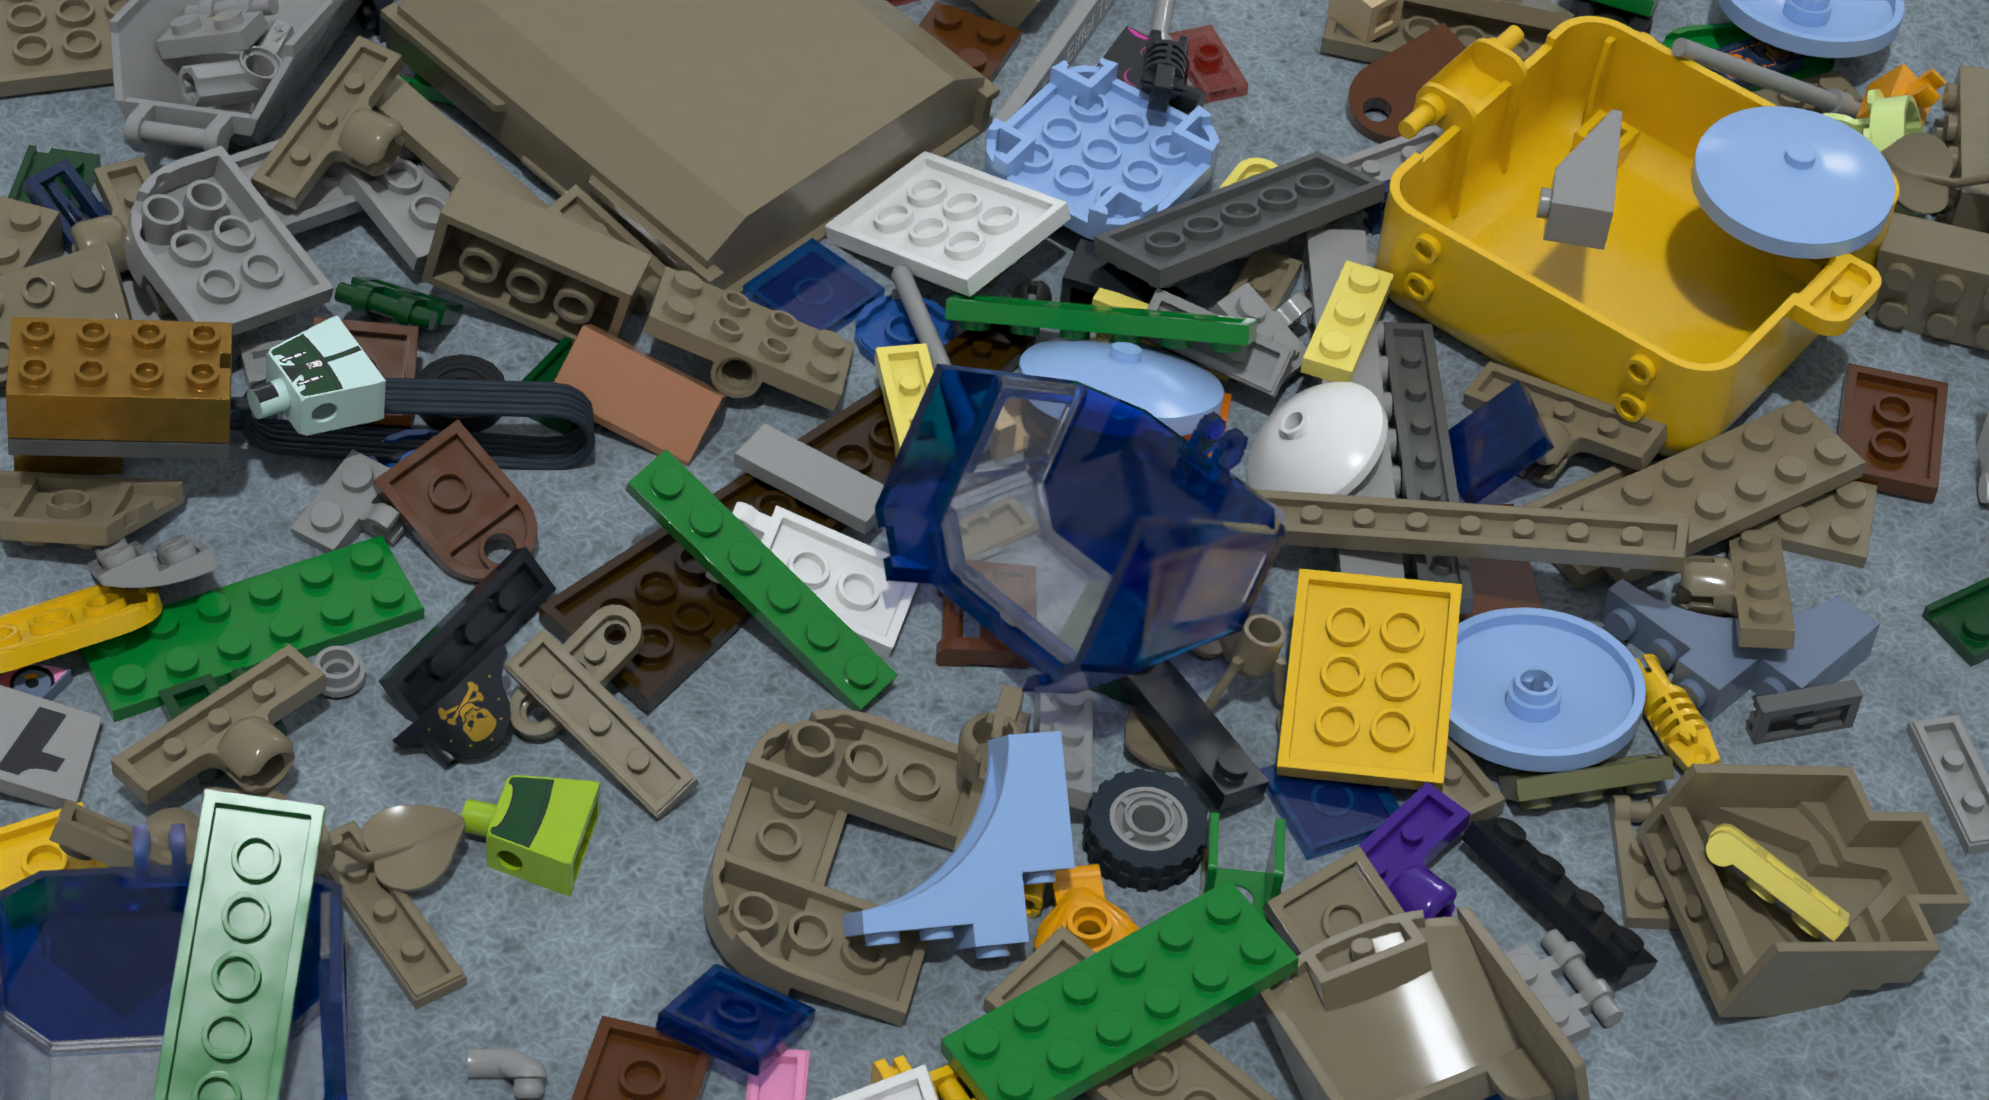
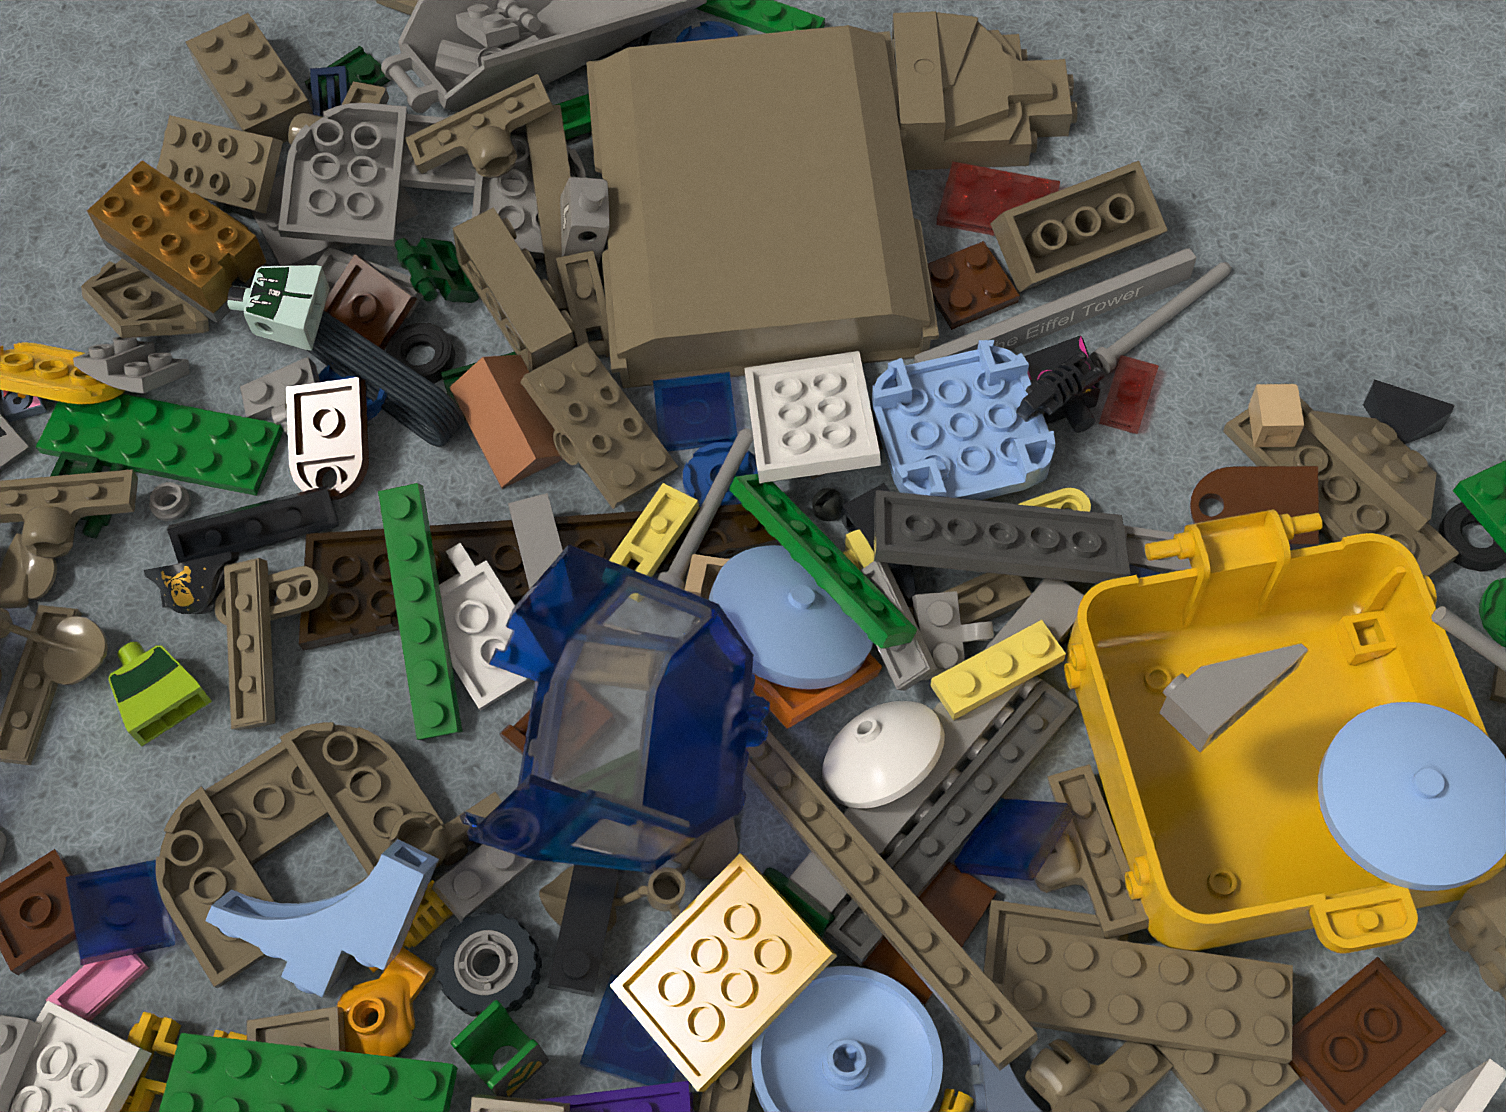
camera: 50 degrees right, 15 degrees up
none -> light grey torso [560,177,609,264]

